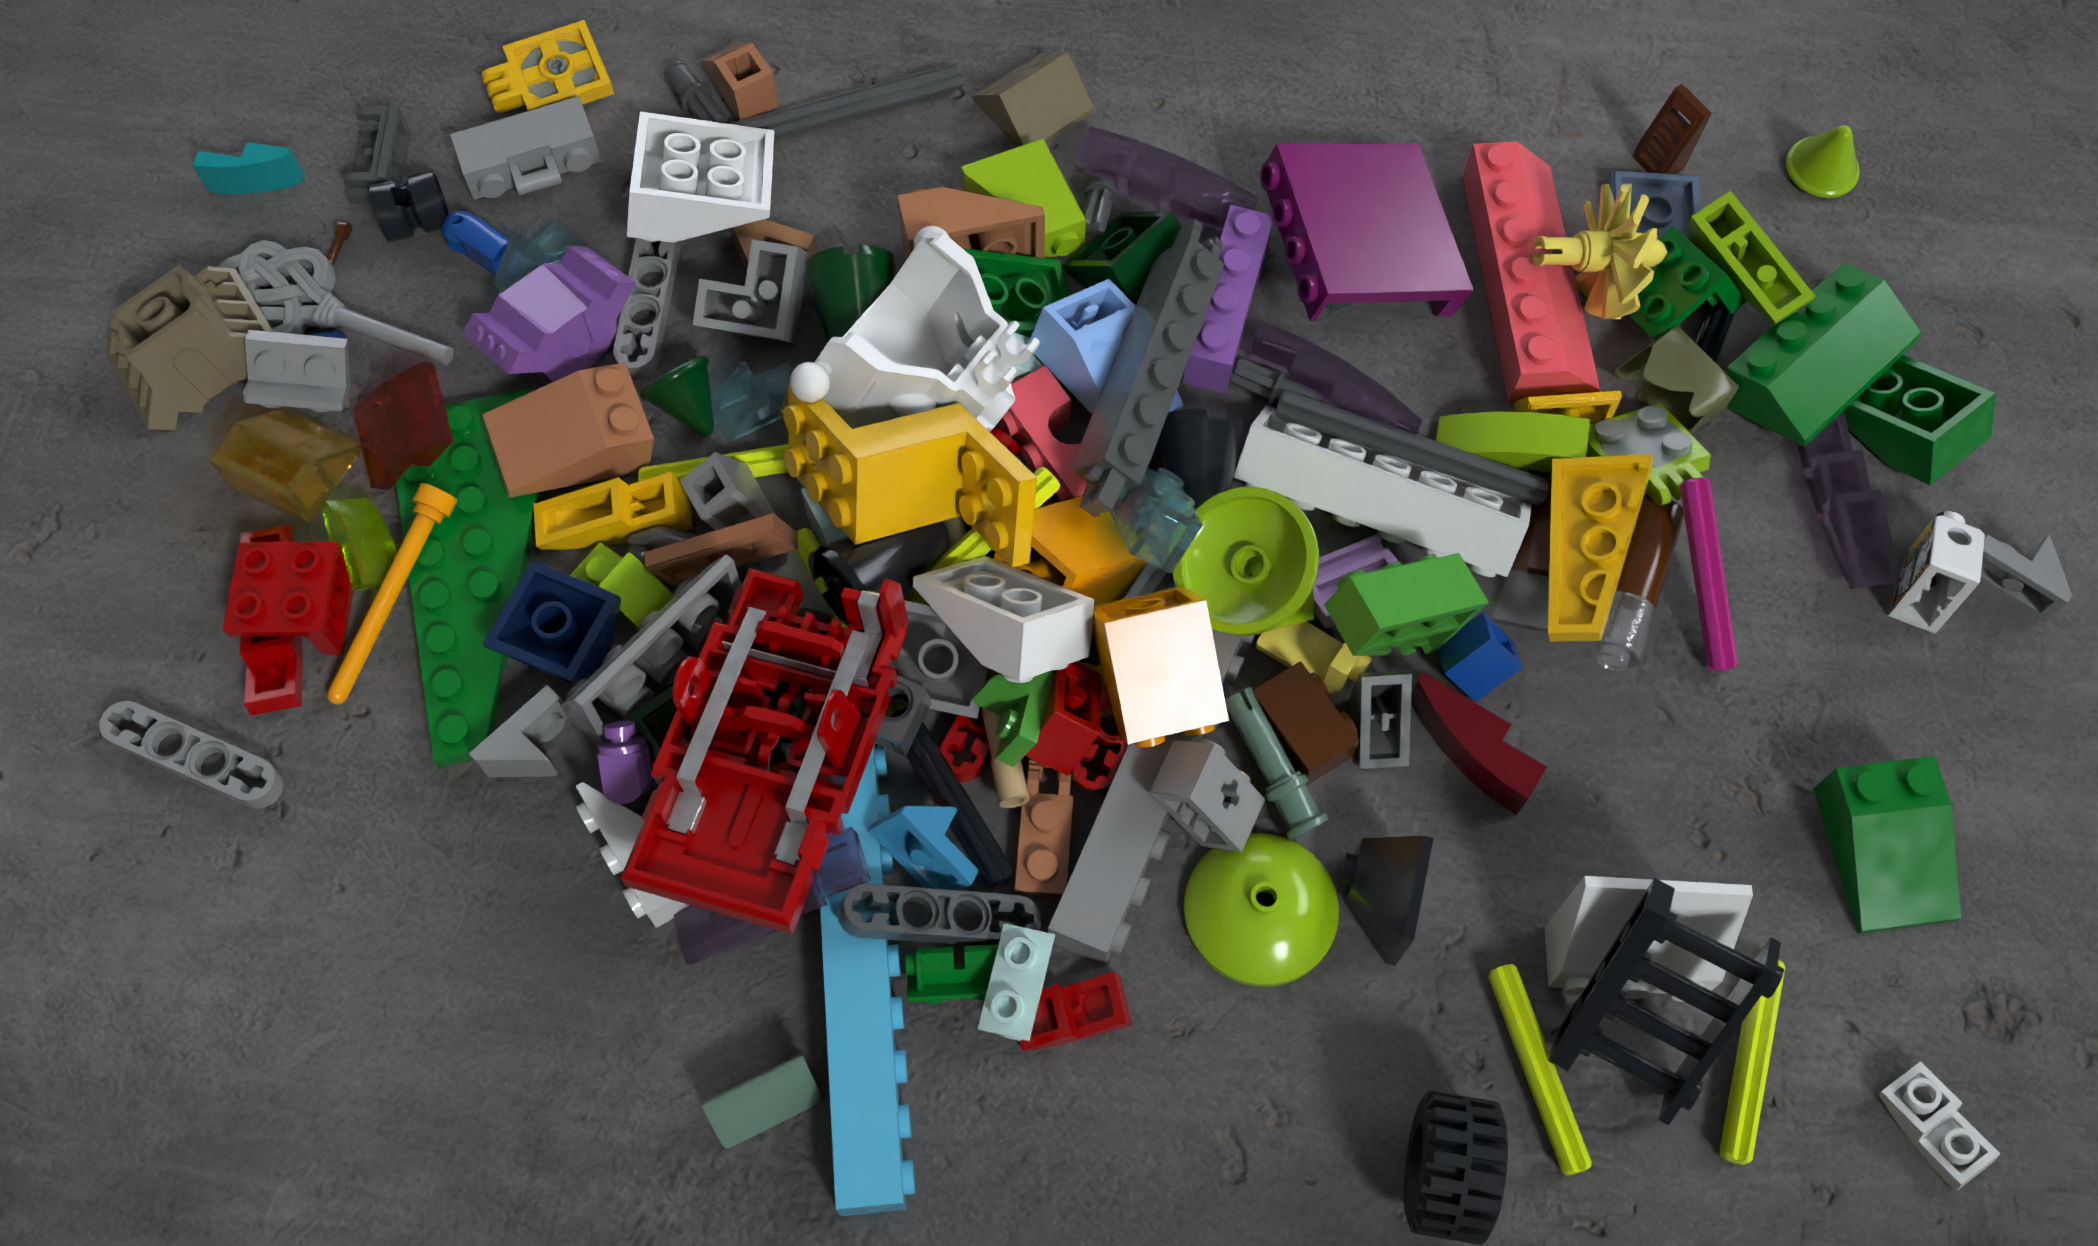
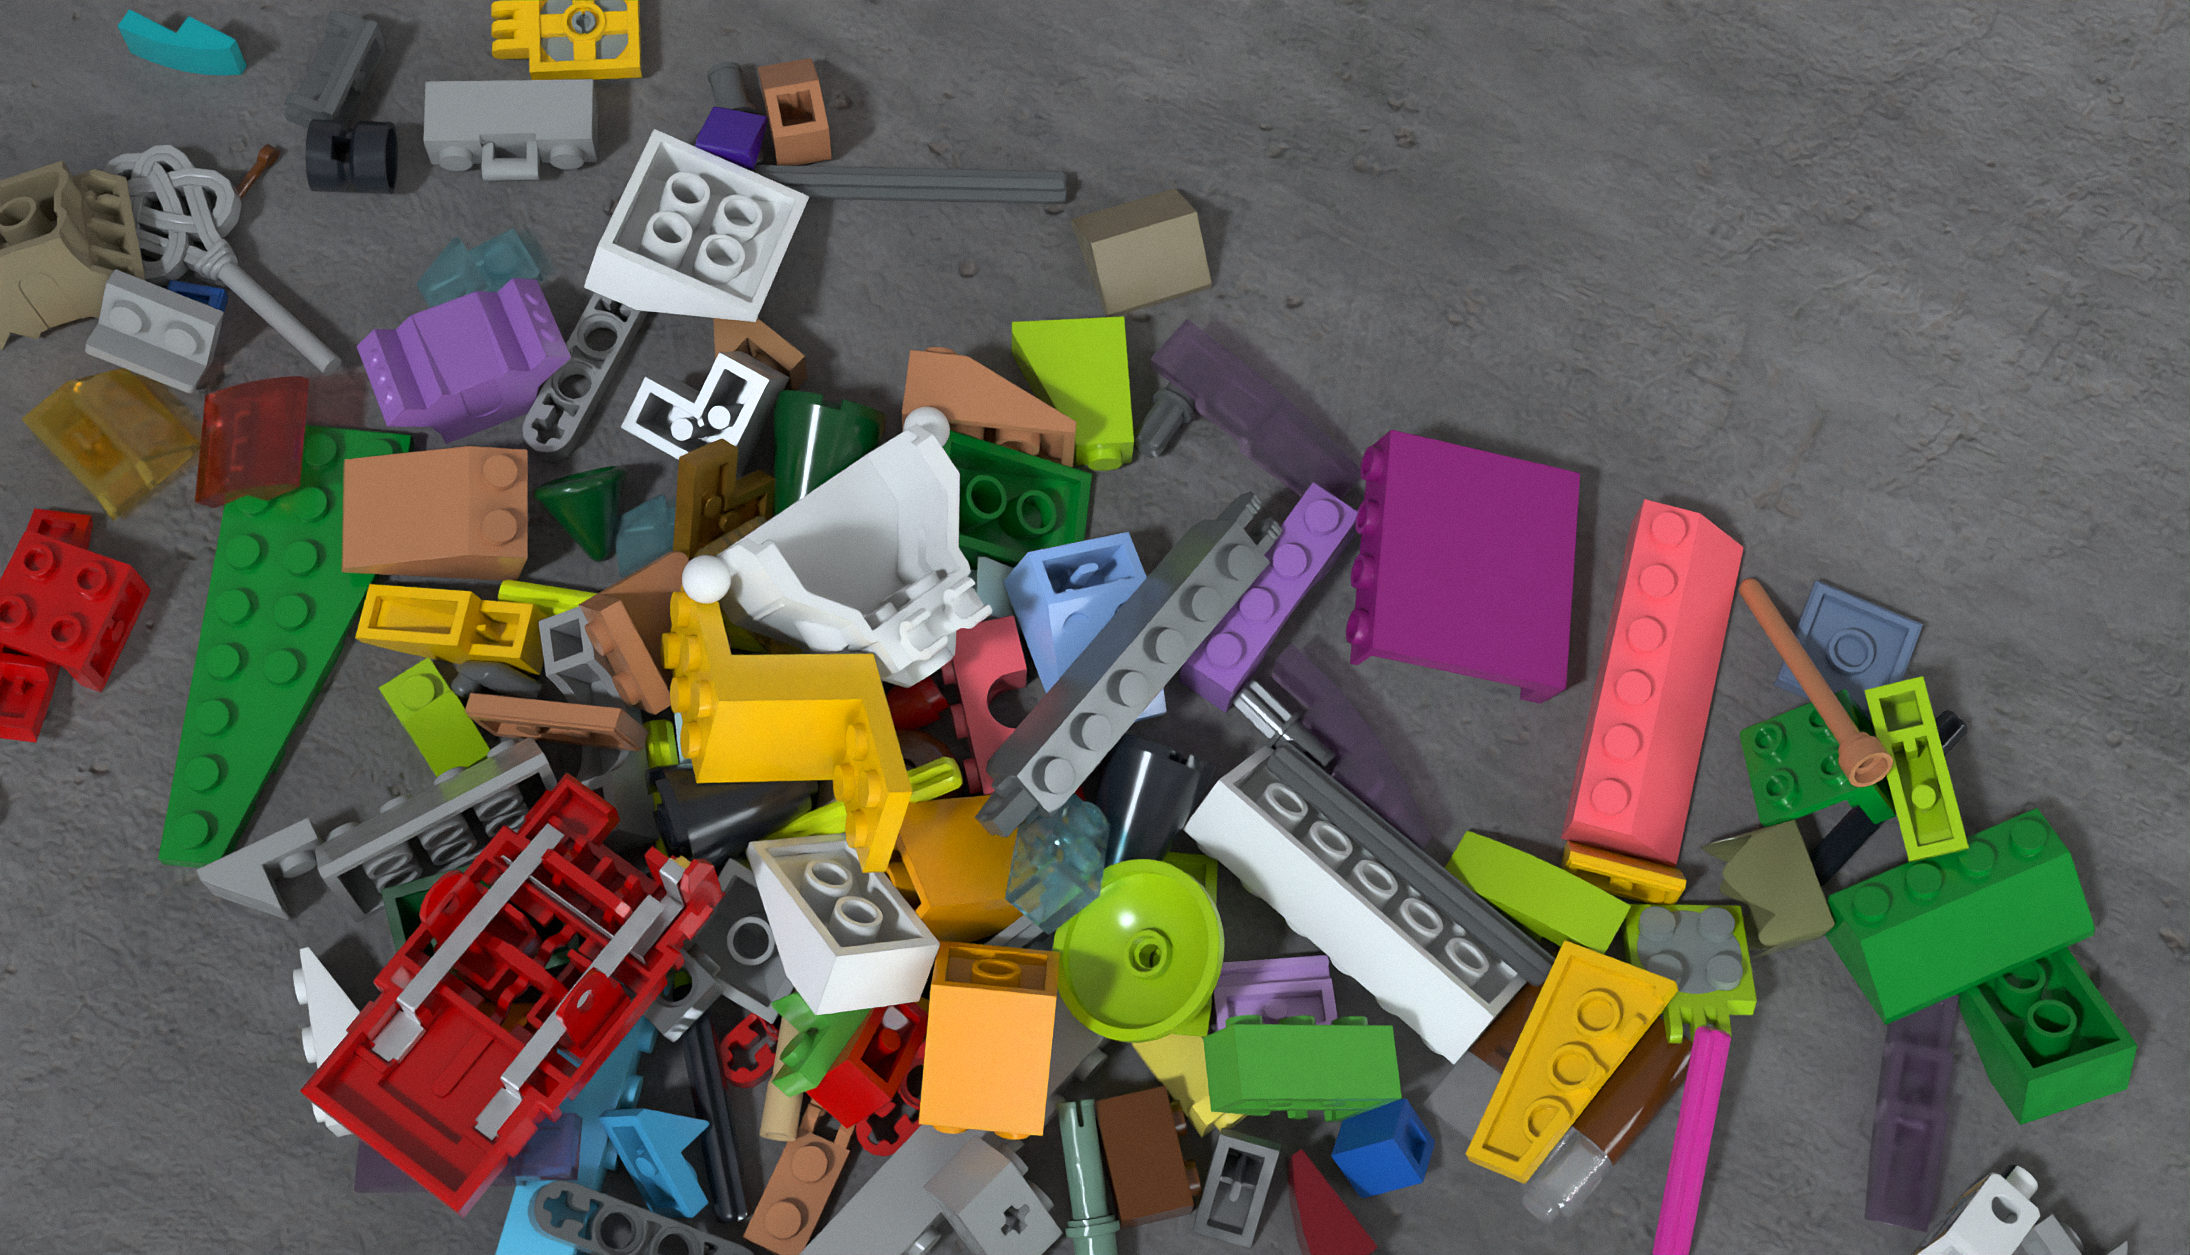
camera: 15 degrees right, 5 degrees up
clear neon green slope [320,498,397,590] -> none
light orange piece [327,483,458,705] -> none
blue piece [441,211,521,279] -> none
dark blue slope [483,560,621,685] -> none
medium lavender arm [596,721,654,804] -> none
dark green slope [1062,211,1182,306] -> none
light yellow piece [1532,184,1667,319] -> none
reddish brown slope [1633,84,1712,174] -> none
lime hat [1786,125,1860,198] -> none
none -> nougat bracket [579,551,731,715]
none -> pearl gold plate [673,438,776,561]
none -> dark purple slope [695,106,768,170]
none -> nougat piece [1739,578,1893,787]

